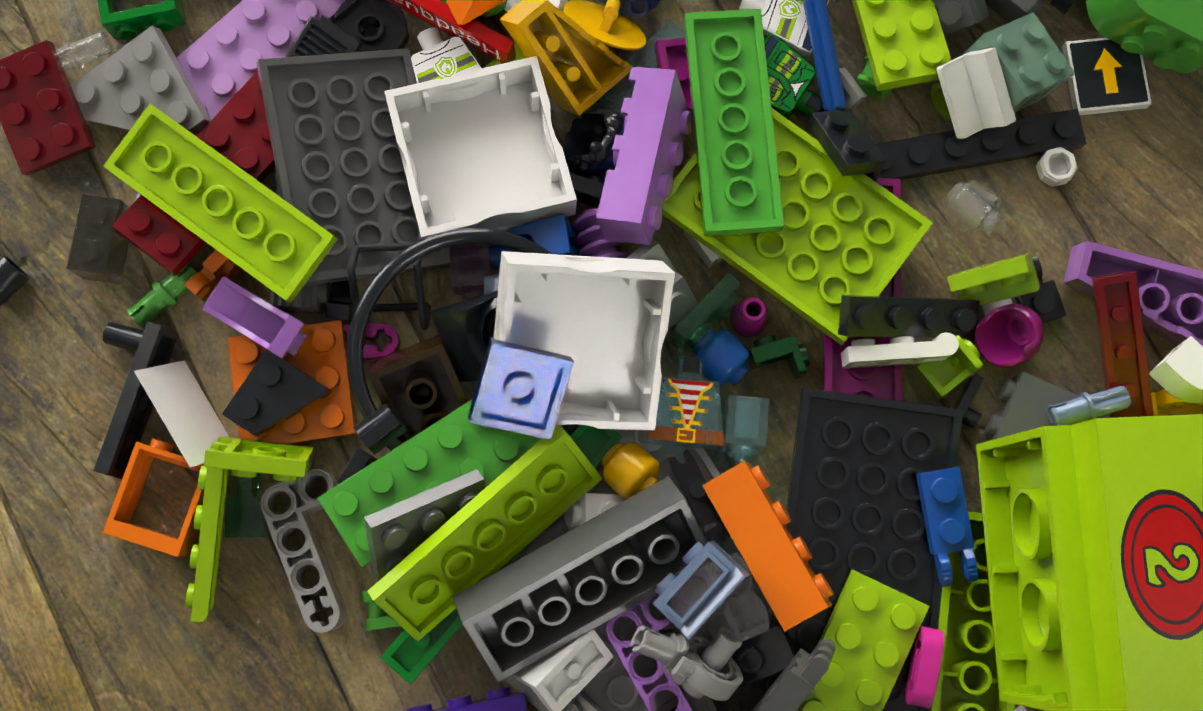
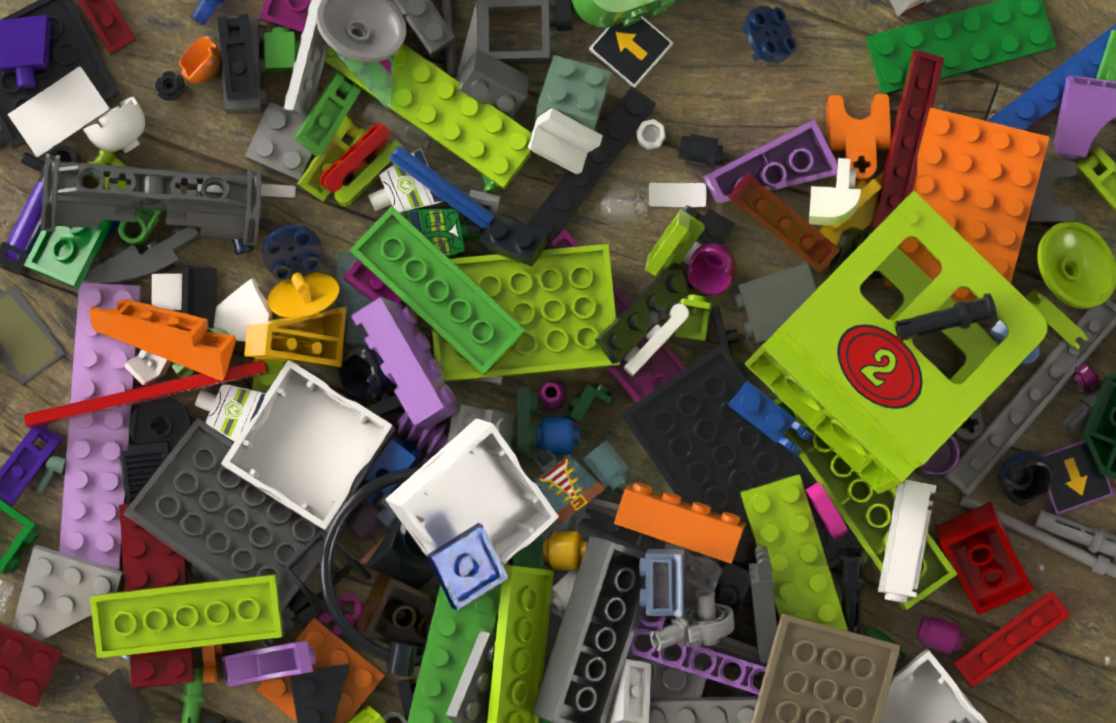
camera: 40 degrees left, 5 degrees up
axle [1046,386,1131,426] -> none
none -> white sticker [649,183,706,207]
none -> black brick [678,134,723,168]

